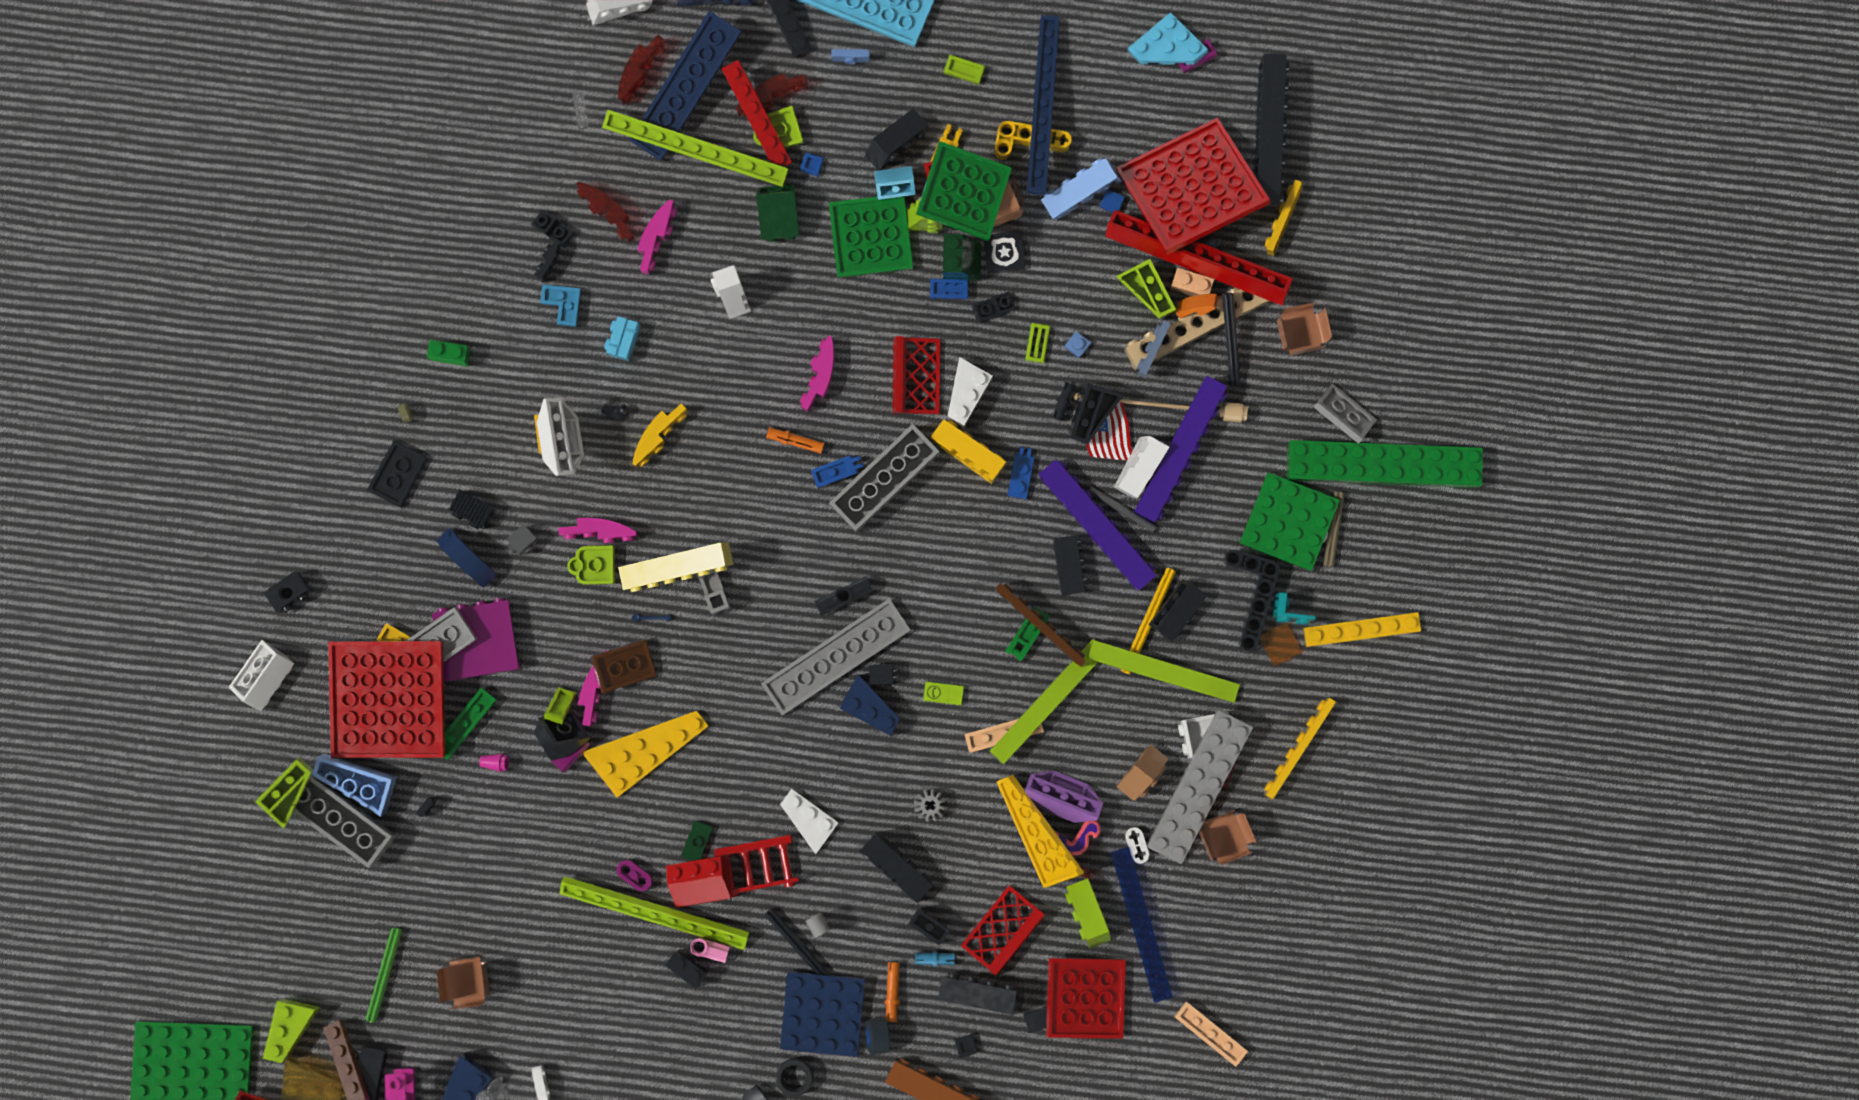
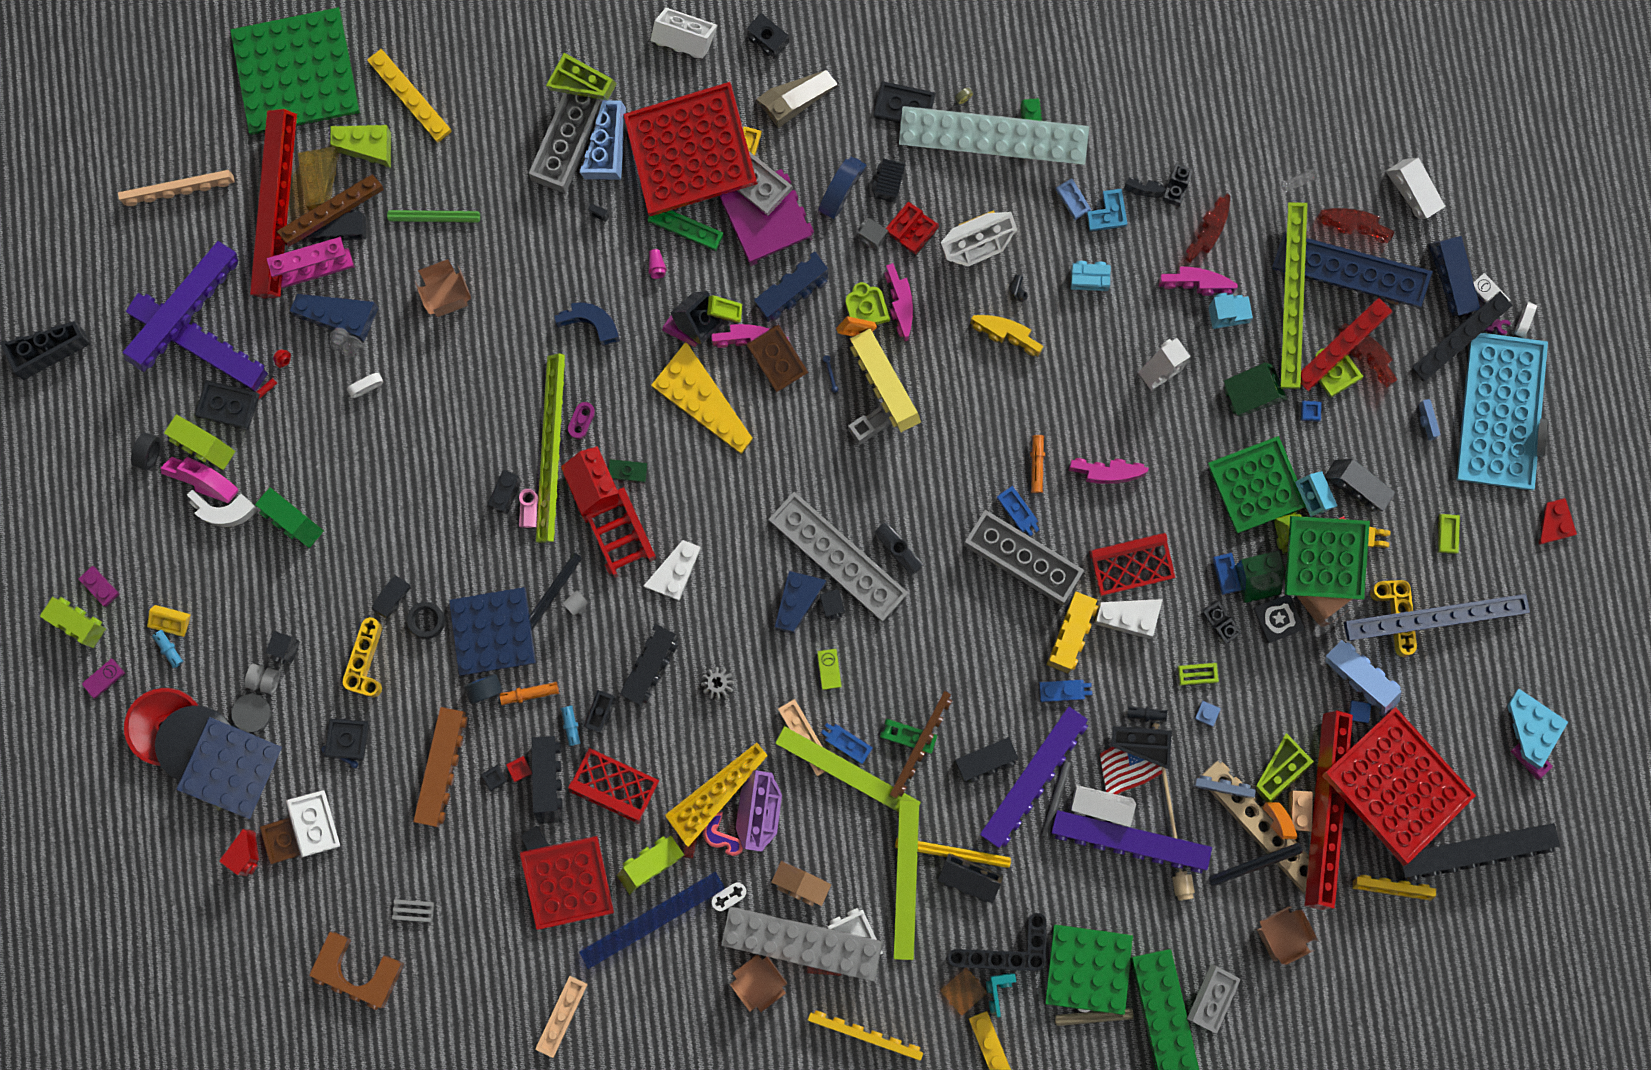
camera: 75 degrees right, 5 degrees down
none -> yellow plate [367,49,452,143]
none -> red plate [506,756,532,783]
none -> dark blue arch [554,302,620,346]
none -> dark blue wedge [754,251,828,322]
none -> dark tan wedge [756,70,837,128]
none -> blue hinge [820,723,873,764]
none -> orange plate [836,316,877,337]
none -> red slope [885,201,939,255]
none -> light aqua plate [899,106,1090,165]
none -> medium blue plate [1055,179,1091,220]
none -> medium azure brick [1208,293,1253,329]

